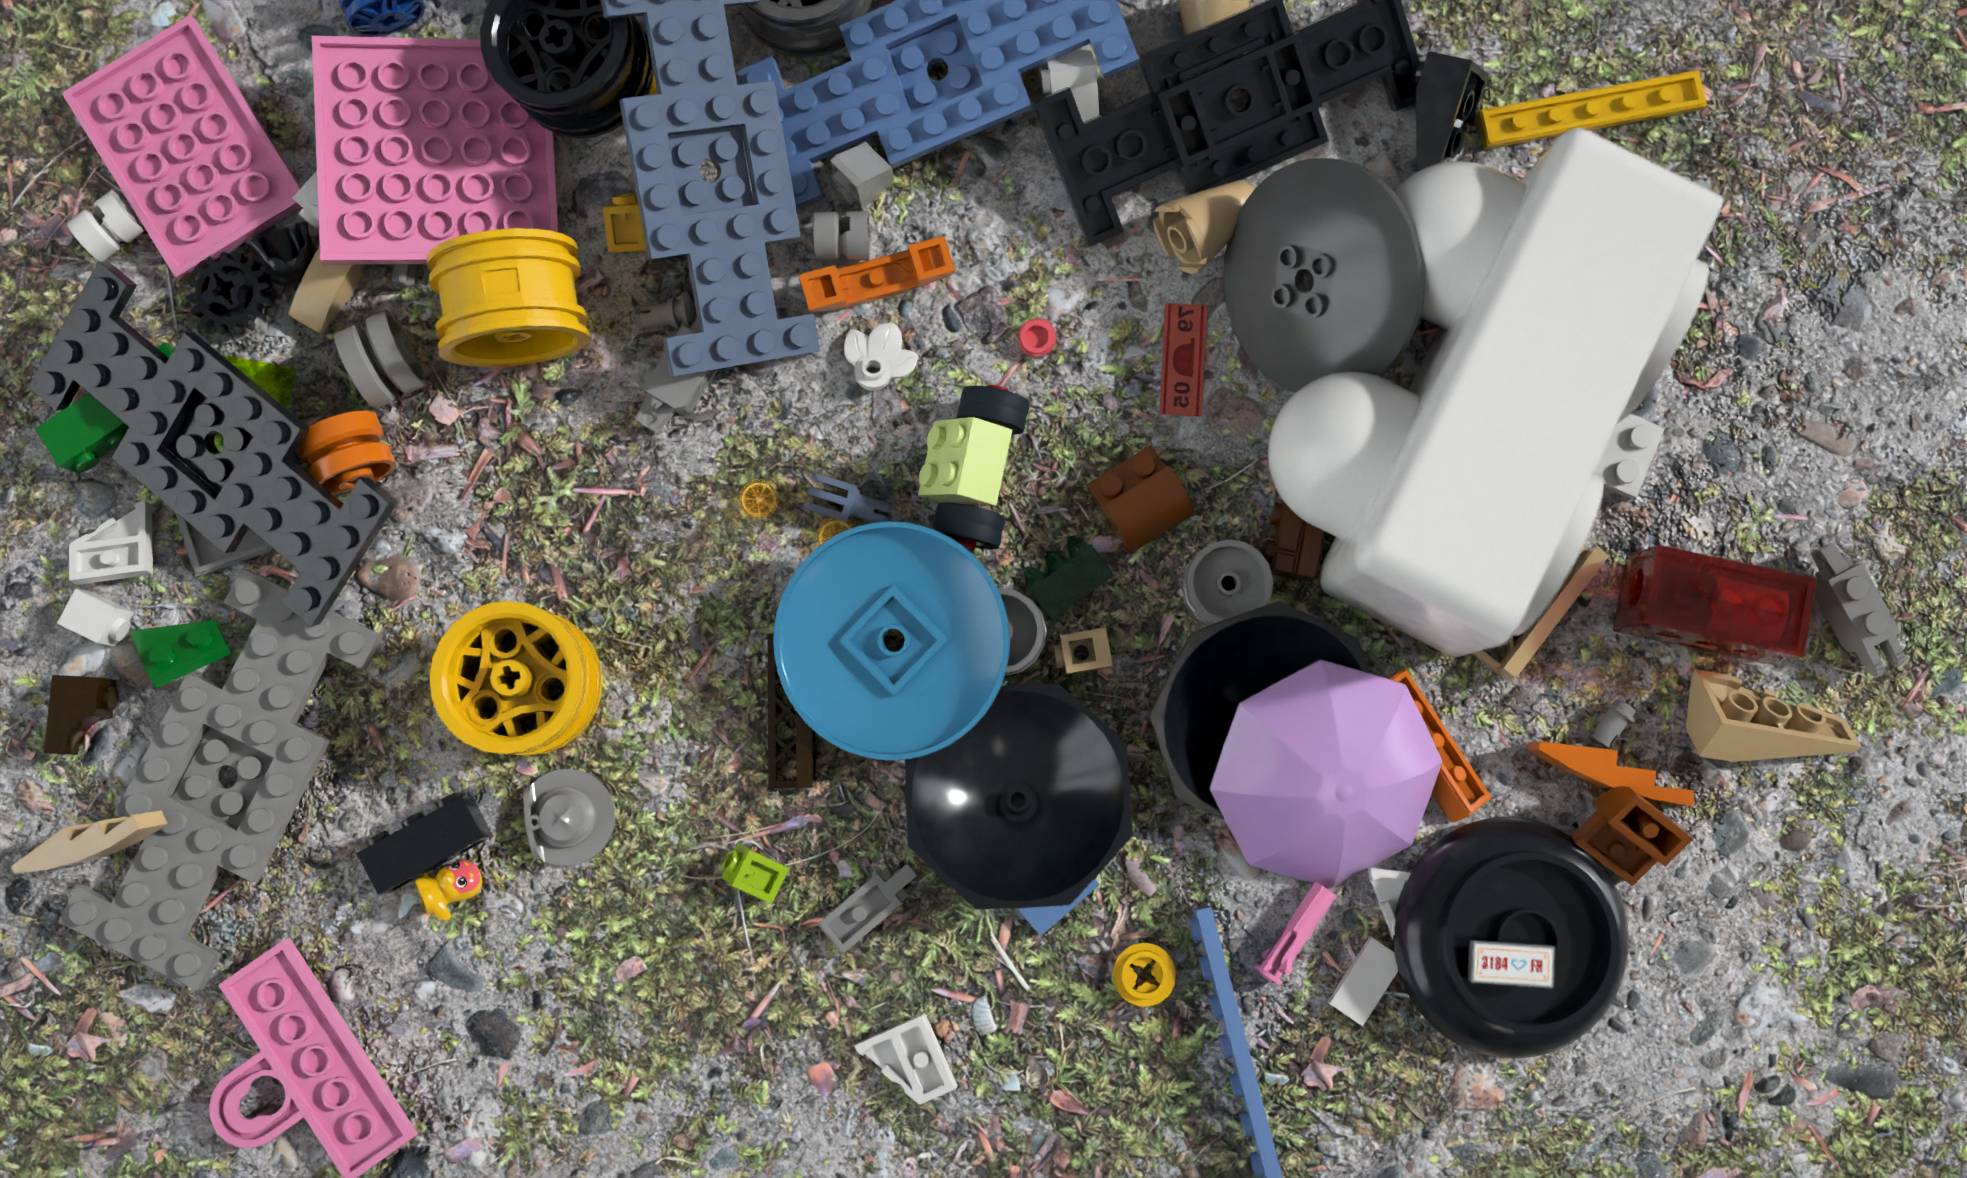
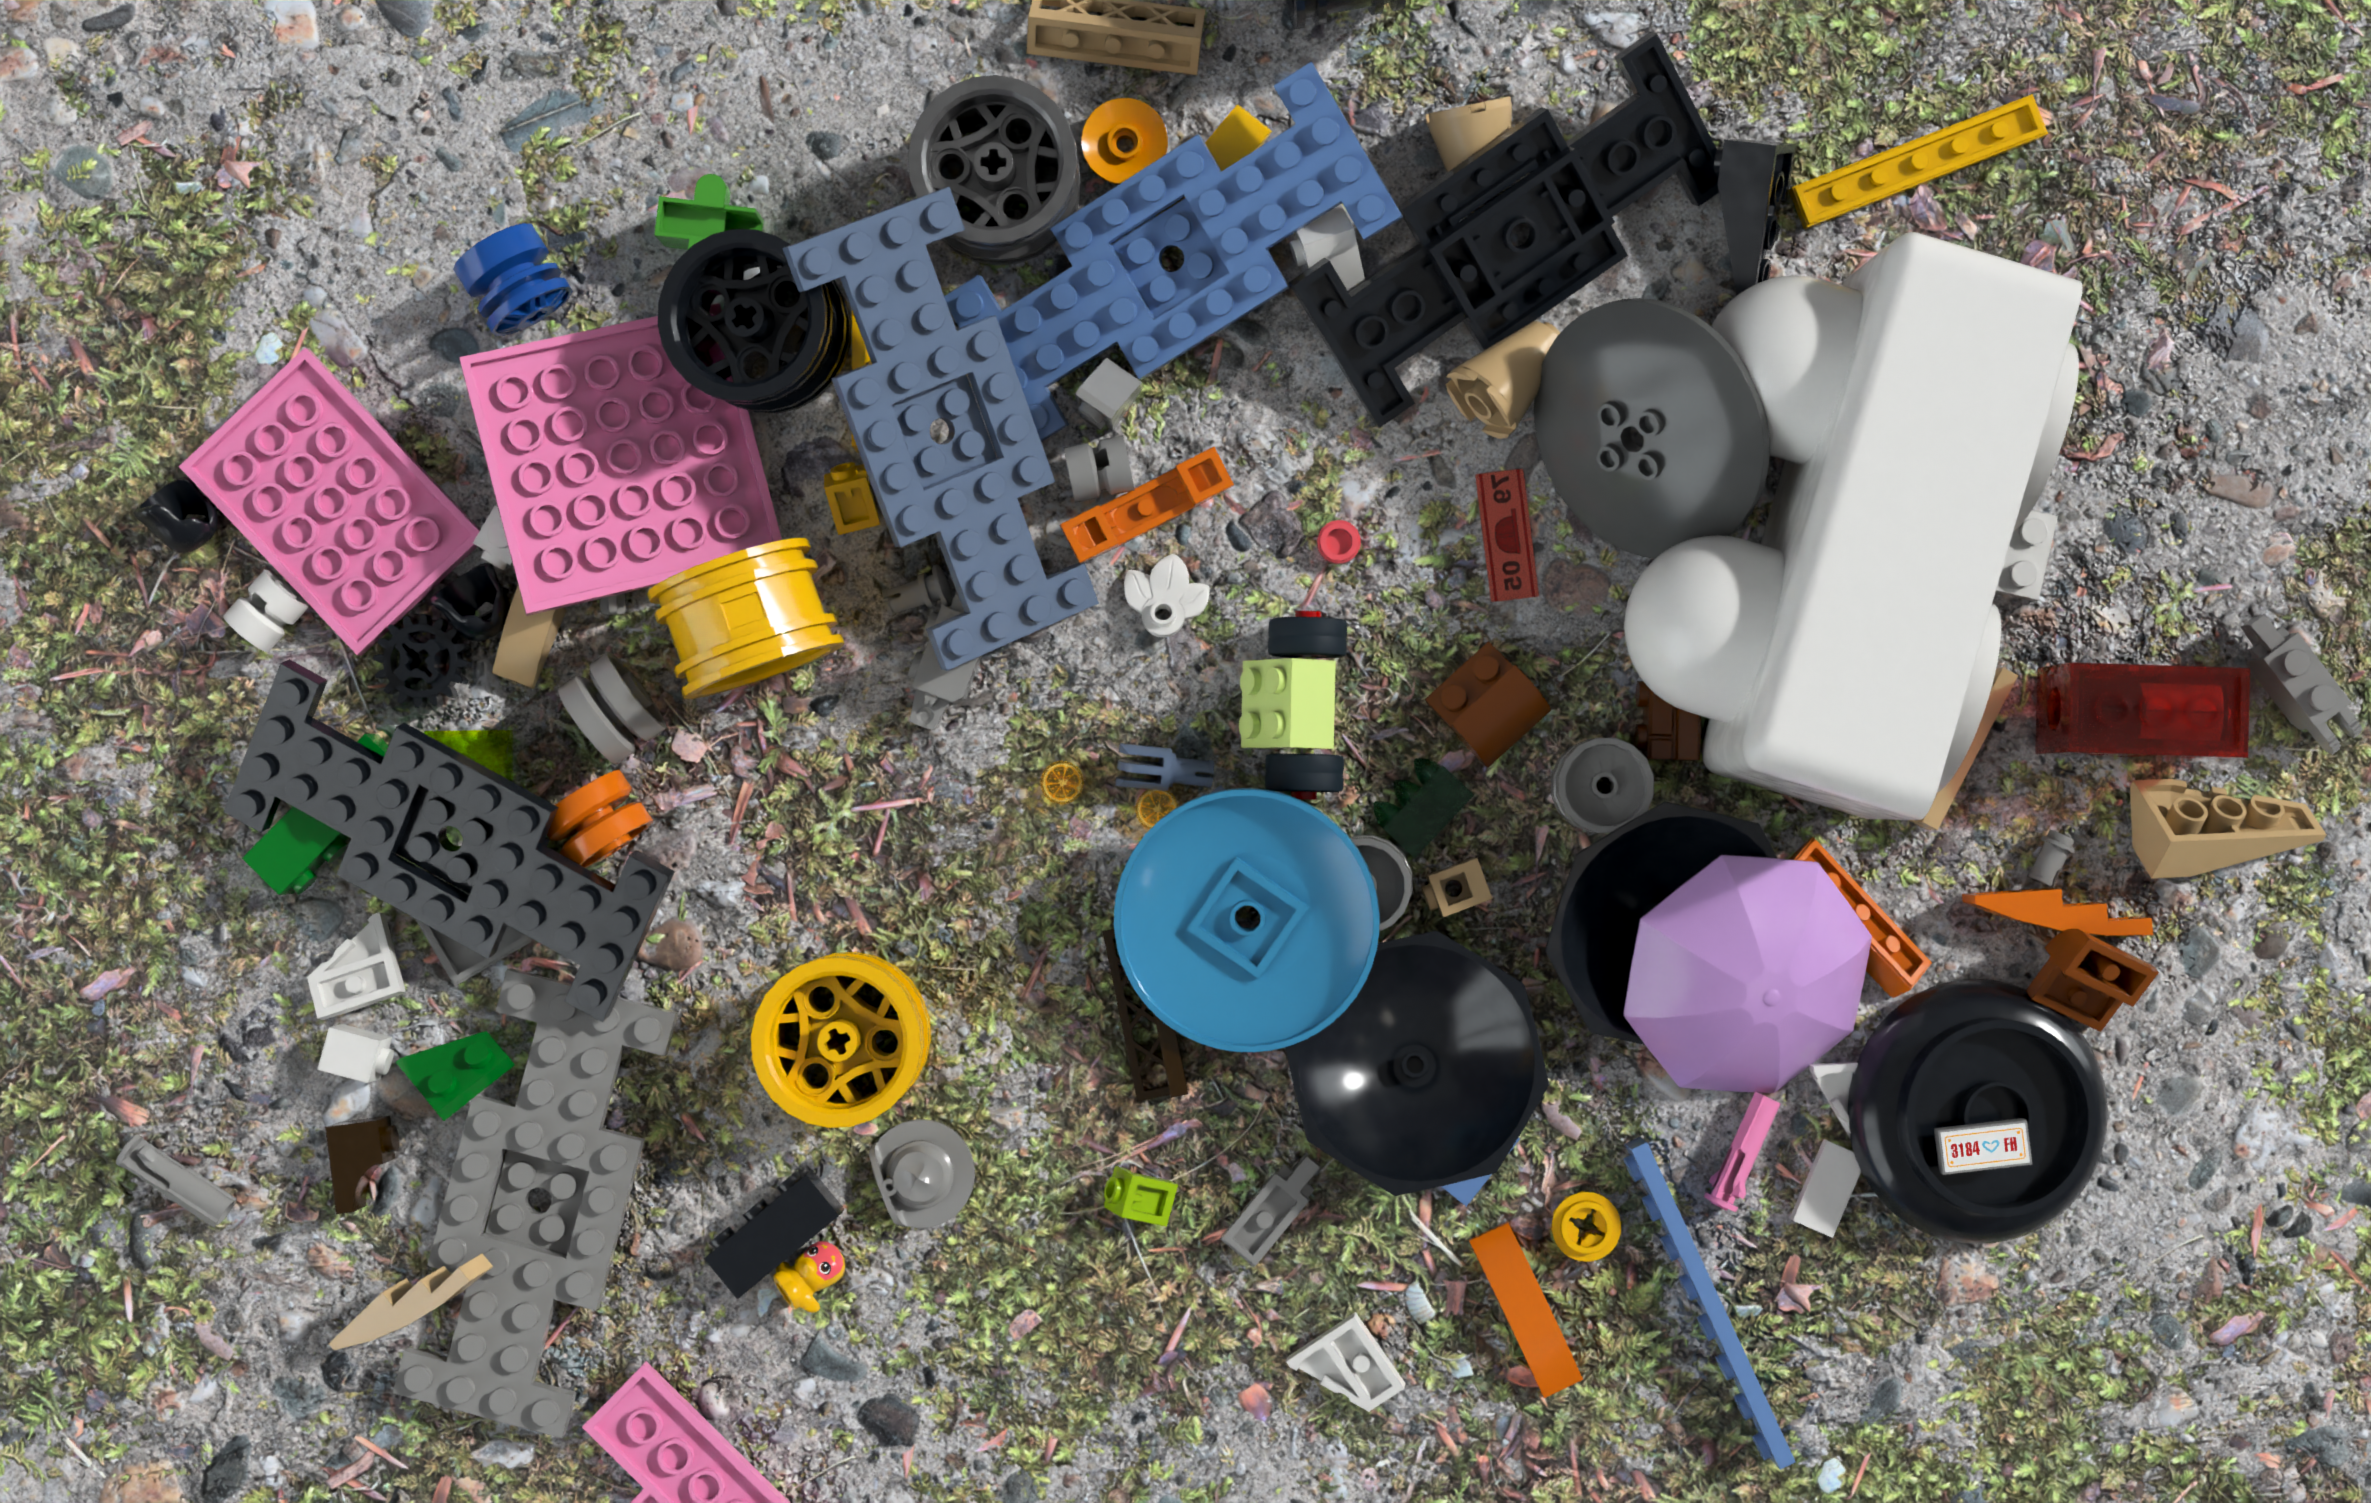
camera: 10 degrees left, 5 degrees up
none -> black hair [133,477,218,554]
none -> orange slope [1469,1221,1583,1398]

